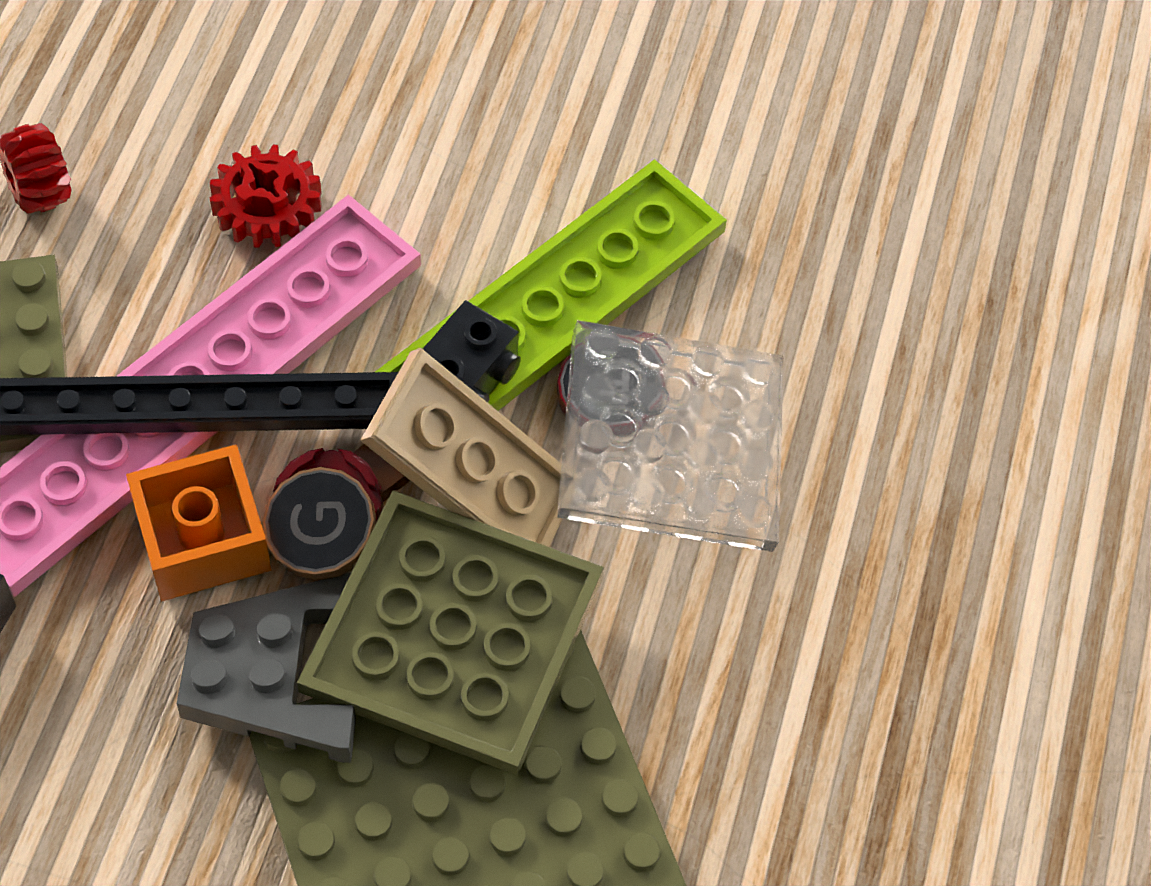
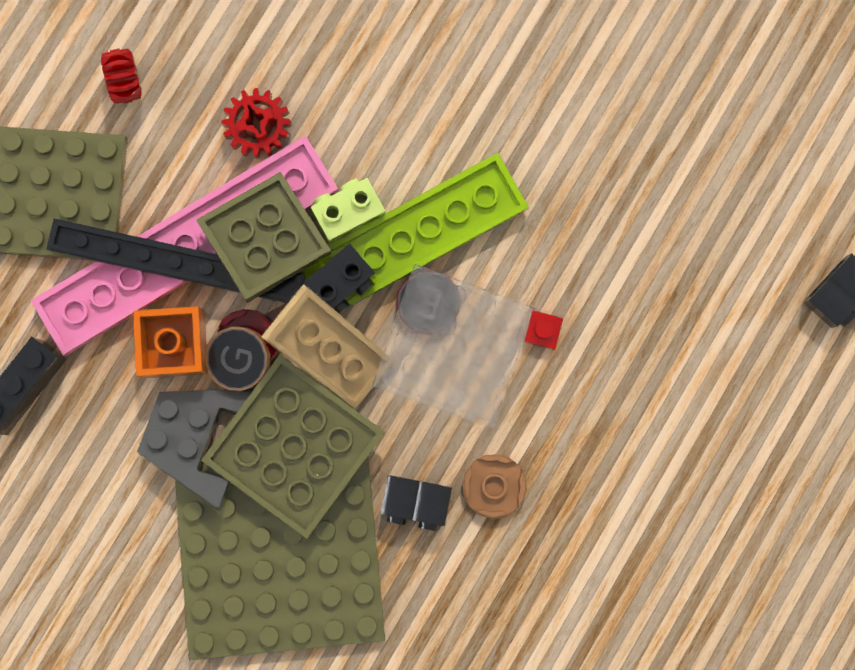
camera: 20 degrees right, 25 degrees up
none -> olive plate [196,172,331,303]
none -> yellowish green brick [310,178,386,245]
none -> black brick [380,475,452,531]
none -> medium nougat tile [462,454,527,519]
none -> red plate [524,310,563,350]

